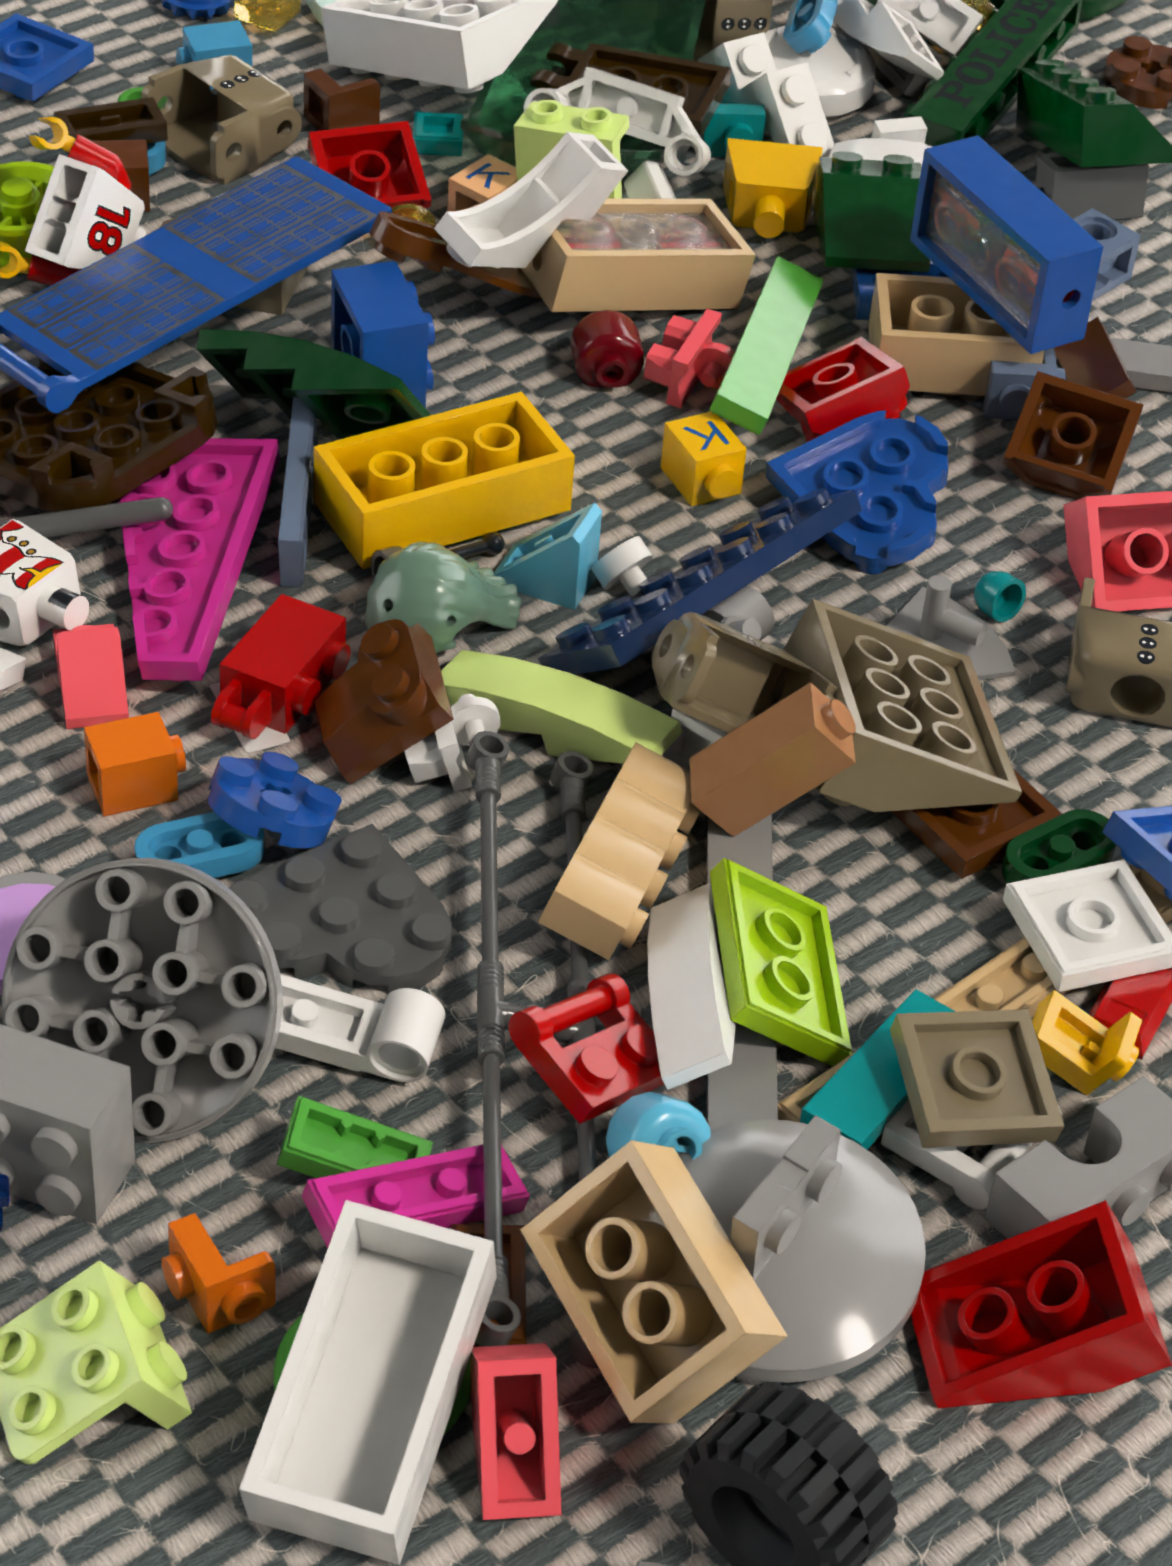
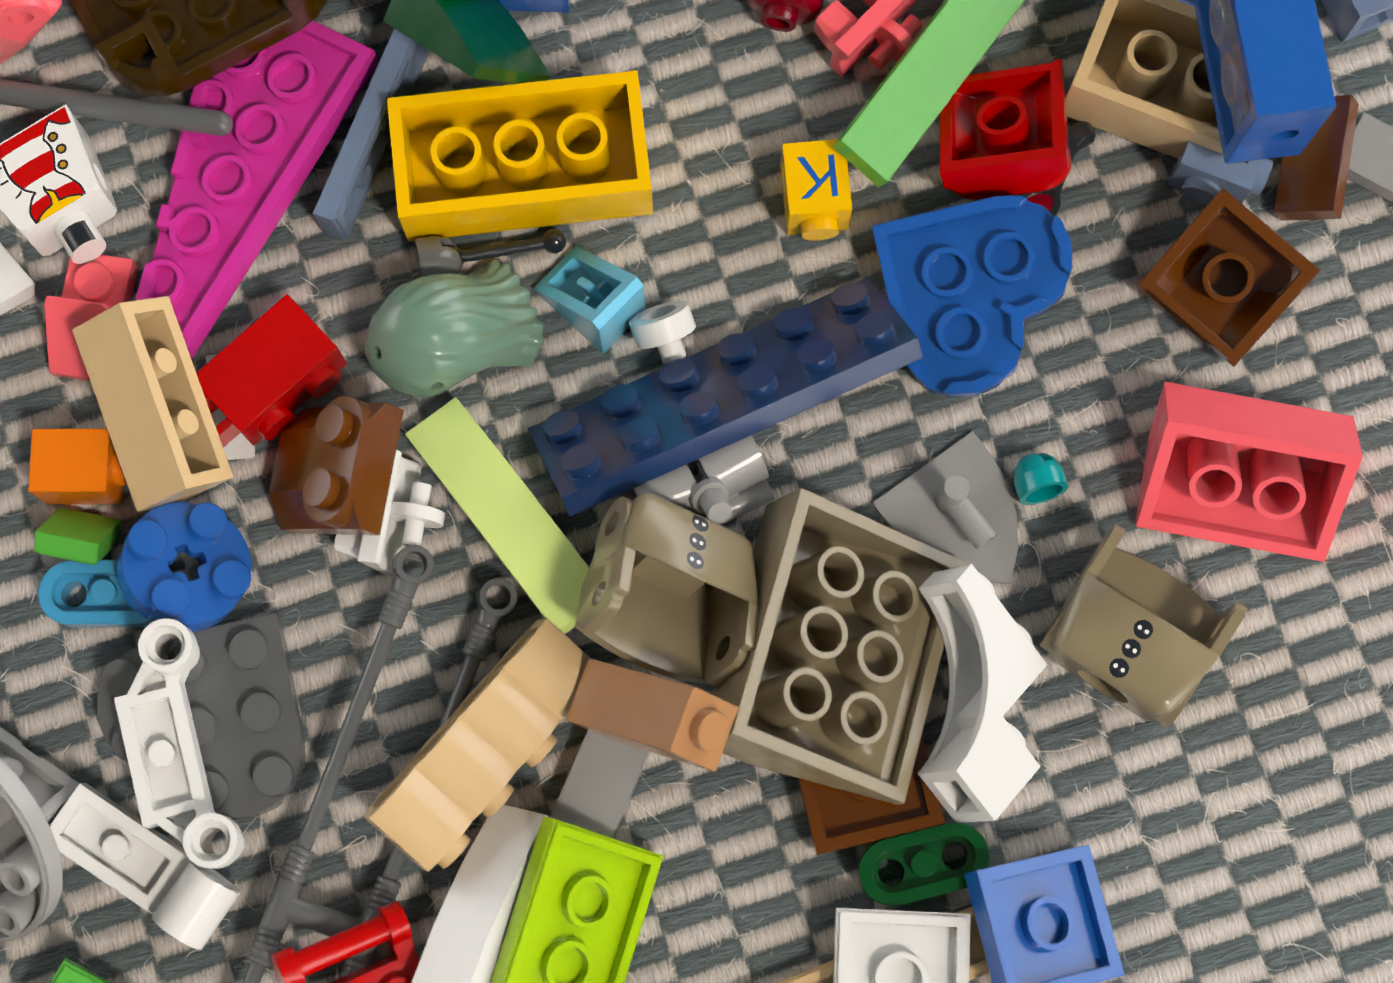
camera: 25 degrees right, 35 degrees up
none -> bright green tile [34,507,121,565]
none -> tan brick [72,296,234,512]
none -> white plate [114,619,244,869]
none -> white arch [917,564,1047,823]

